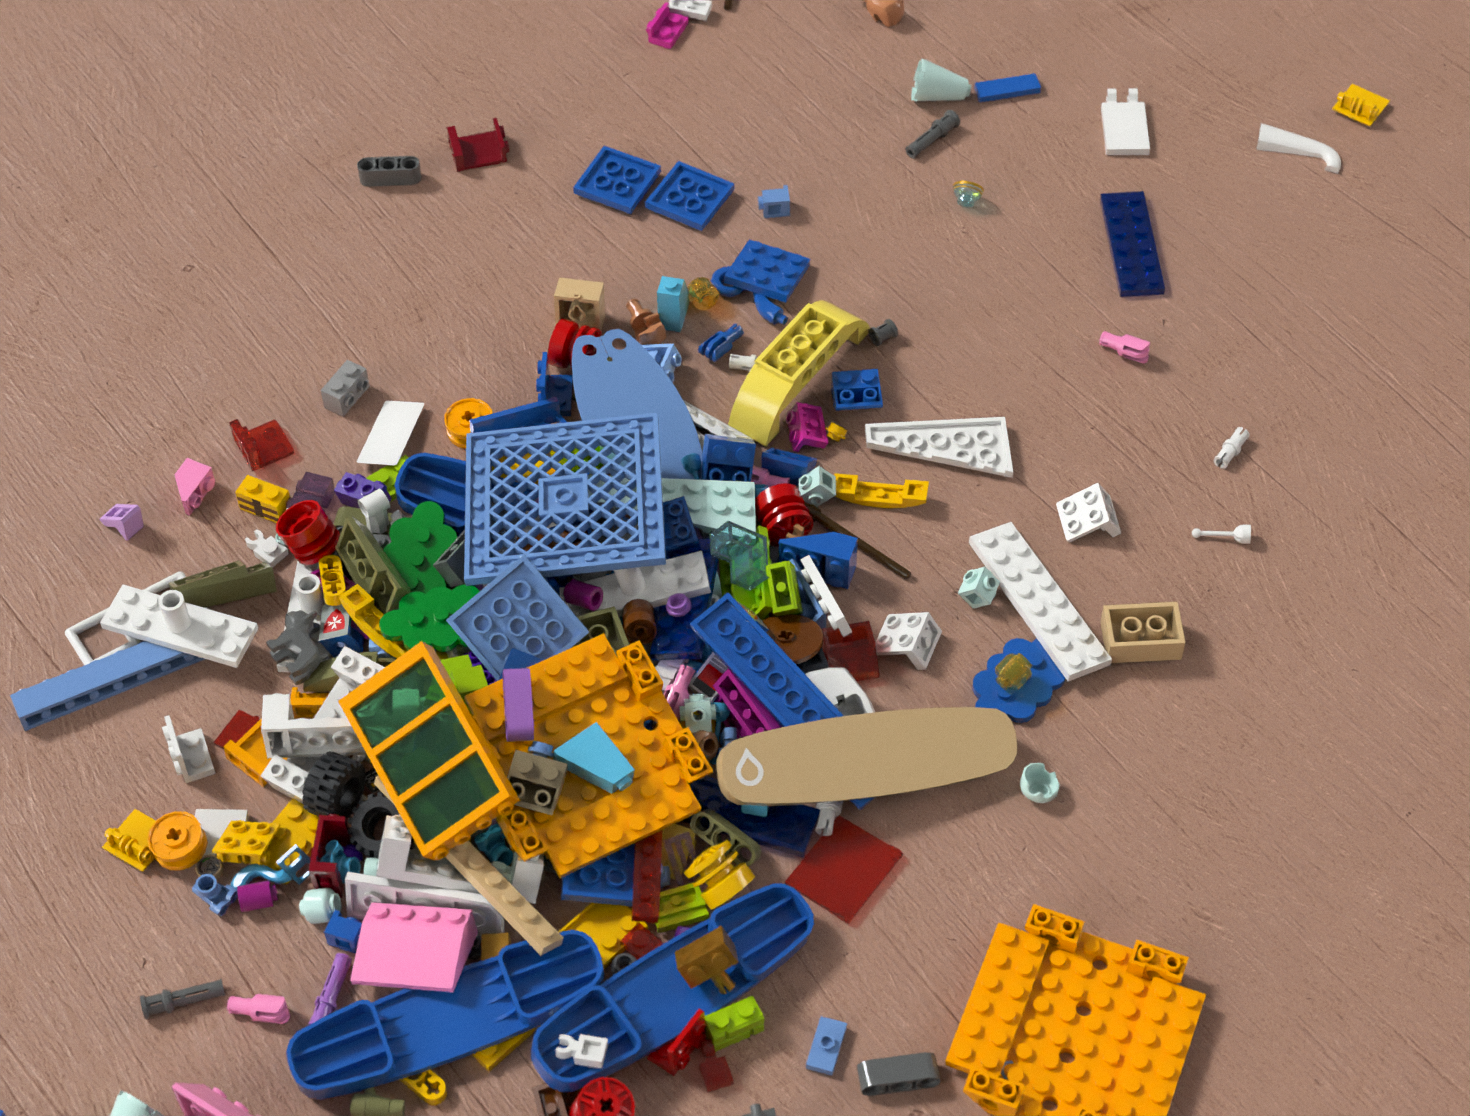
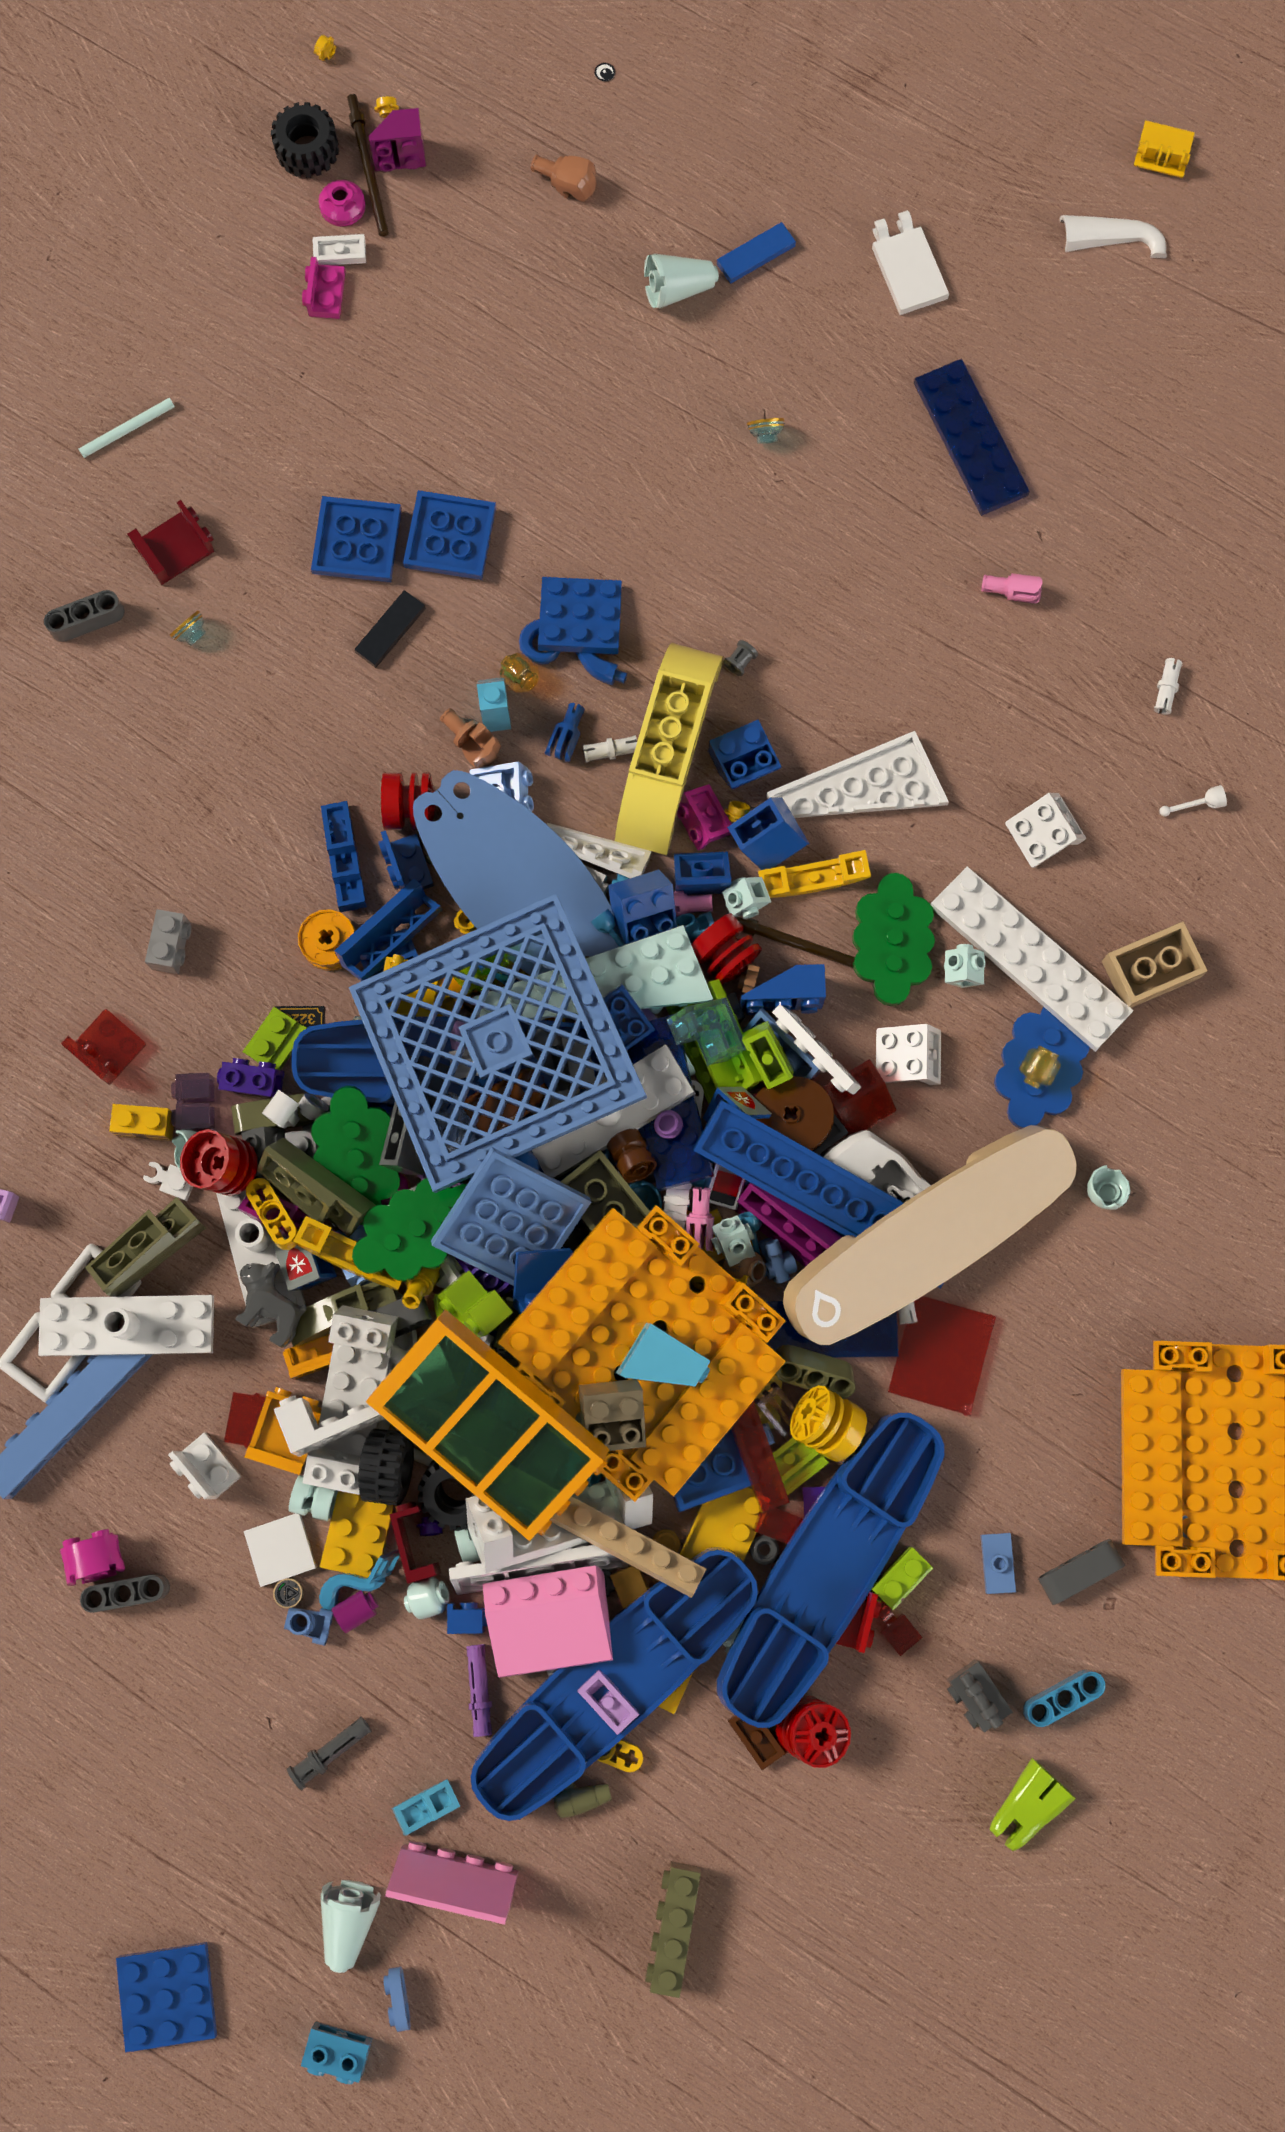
camera: 20 degrees left, 25 degrees up
yellow hinge [102,809,156,872] -> none
light orange wheel [147,811,208,871] -> none
bright pink slope [174,458,215,516] -> none
yellow hinge [212,820,280,865] -> none
bright pink arm [227,994,290,1024] -> none
dark azure plate [320,840,360,884] -> none
white sticker [357,401,424,465] -> none
medium lavender beam [503,668,534,742] -> none
medium blue plate [528,741,554,758] -> none
tan brick [554,278,605,330] -> none
white plate [556,1034,608,1069] -> none
magenta brick [563,579,603,611] -> none
pearl gold brick [675,926,738,994] -> none
medium blue brick [758,185,790,218] -> none
dark grey pin [905,110,960,158] -> none
none -> dark pink brick [60,1529,125,1586]
none -> light aqua piece [78,398,175,458]
none -> dark grey beam [80,1574,170,1613]
none -> clear light blue piece [169,610,206,646]
none -> light aqua wheel [289,1475,338,1522]
none -> blue slope [321,801,367,912]
none -> black tile [354,590,426,668]
none -> medium azure slope [392,1779,460,1836]
none -> lavender slope [577,1670,639,1735]
none -> blue slope [727,797,810,870]
none -> green plate [852,873,935,1006]

